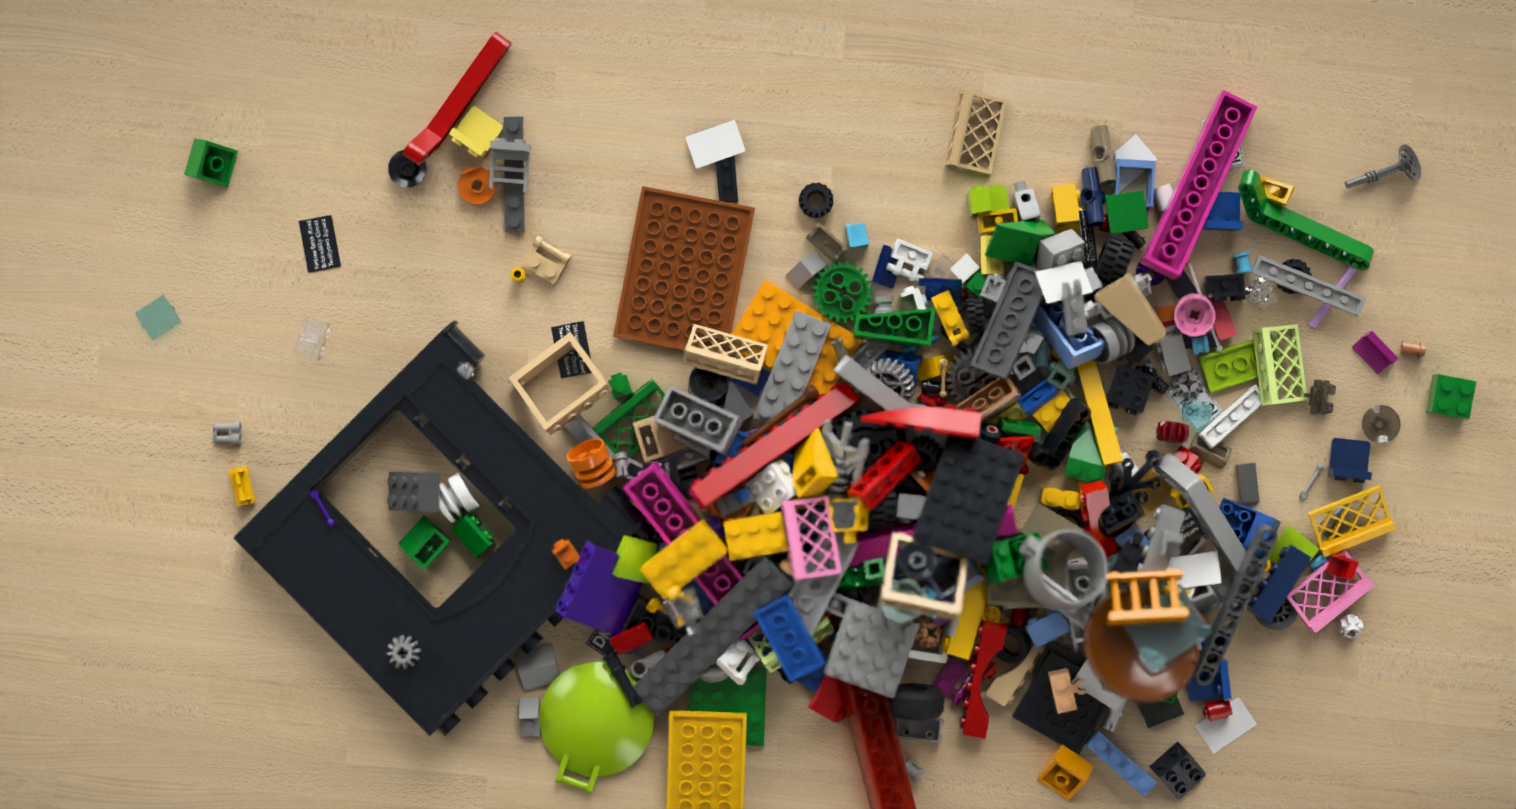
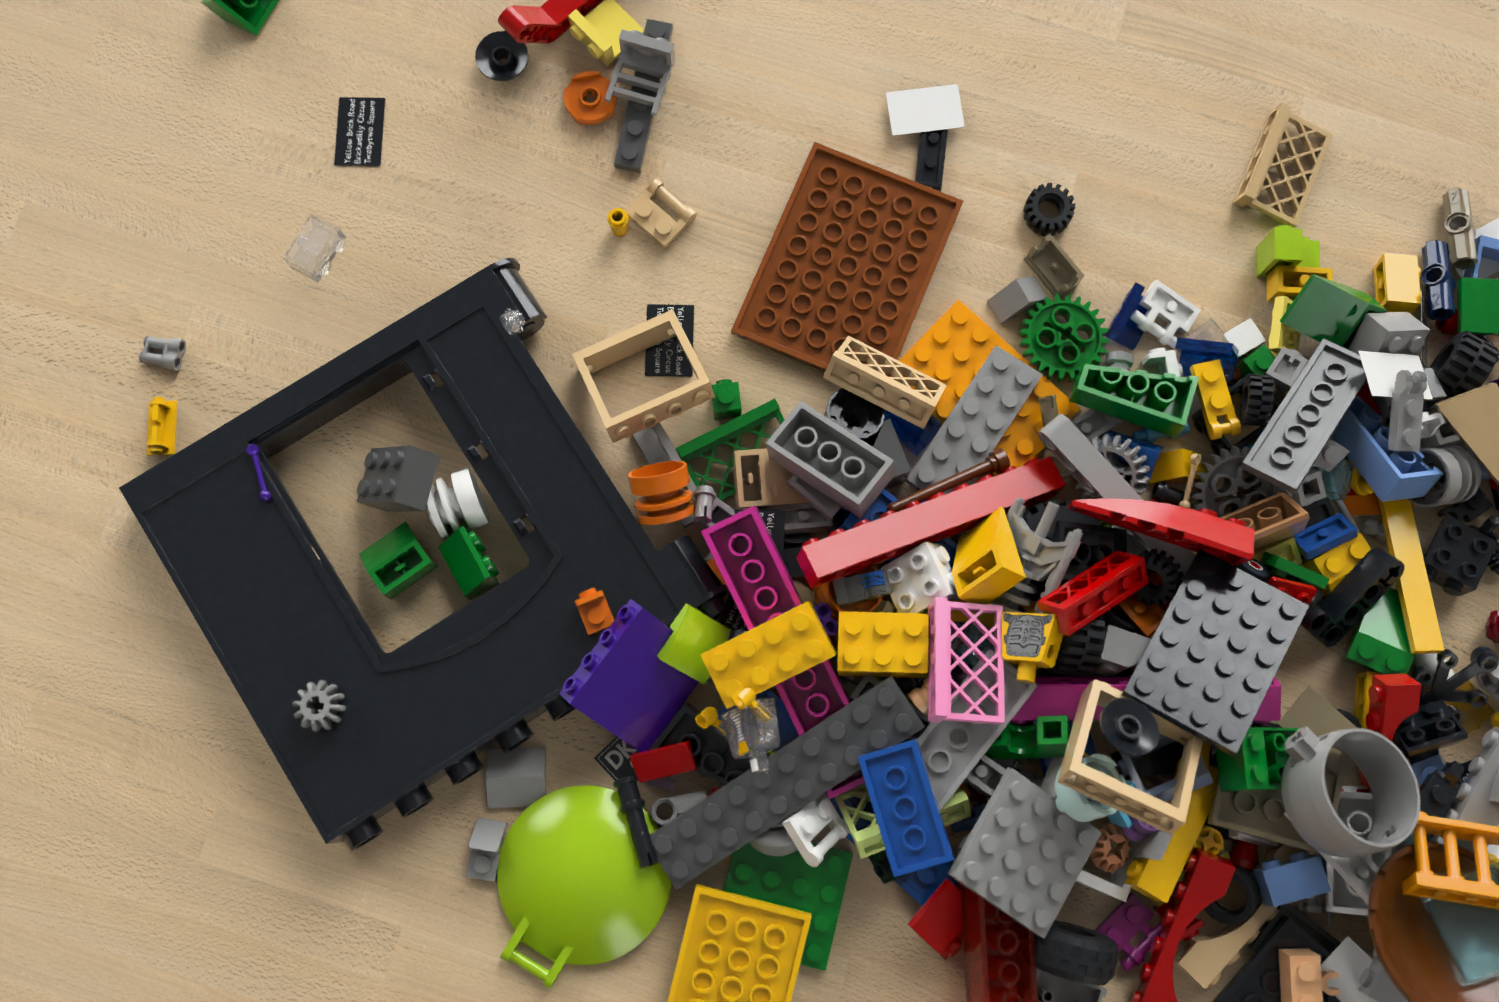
camera: 10 degrees right, 10 degrees down
clear light blue piece [135,295,181,339] -> none
medium azure panel [846,223,869,249] -> none
torso [1013,181,1041,222] -> none
yellow brick [1039,487,1080,510] -> none
sand green brick [1046,358,1077,391] -> none

